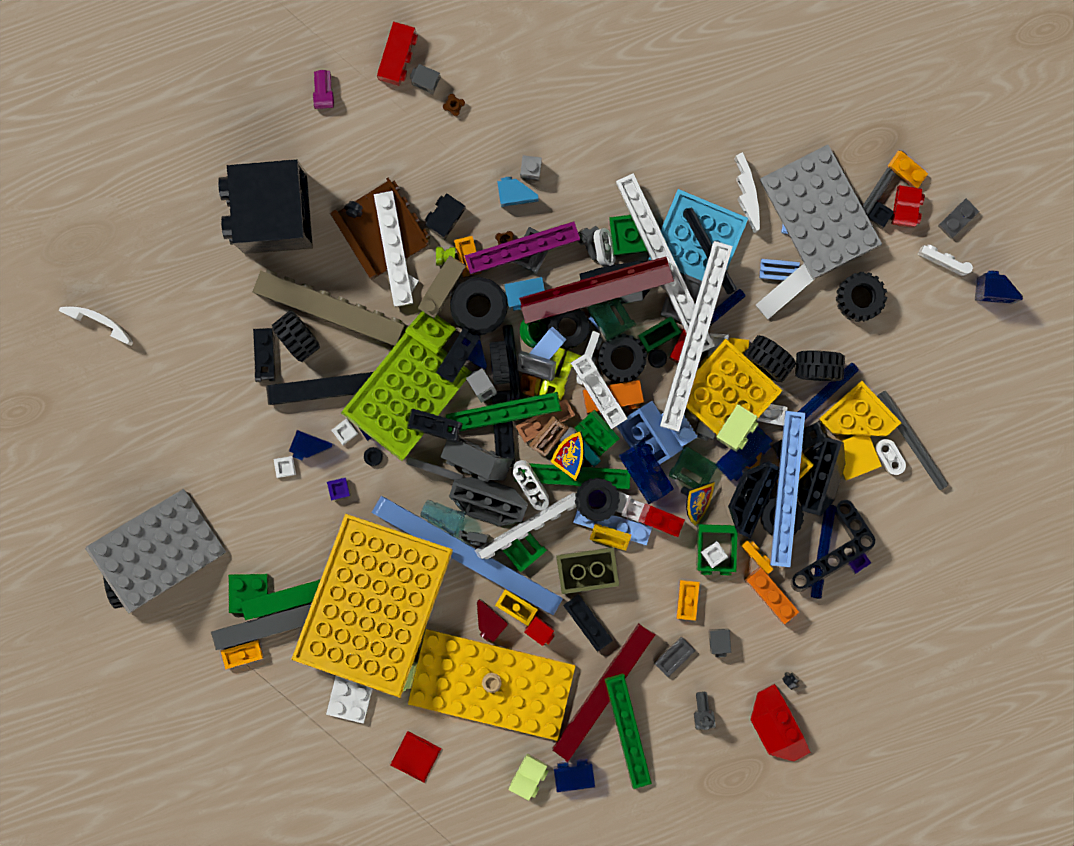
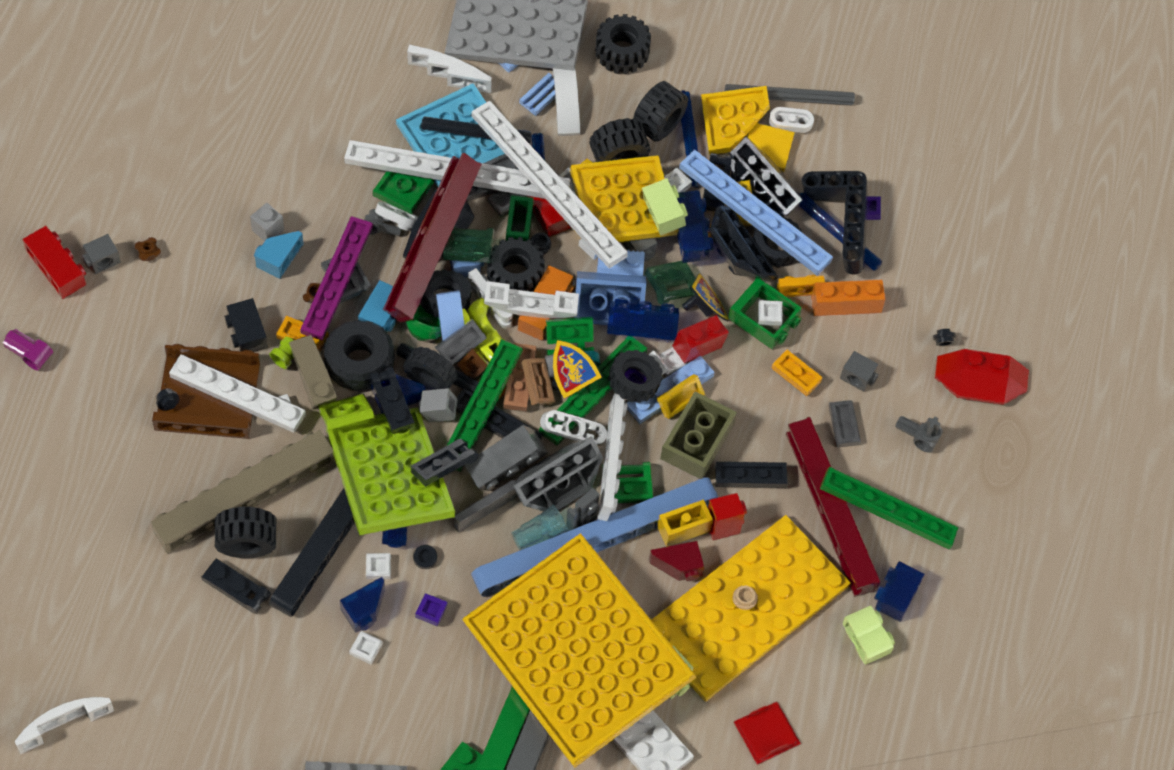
camera: 60 degrees left, 25 degrees down
black piece [218,159,313,254] -> none

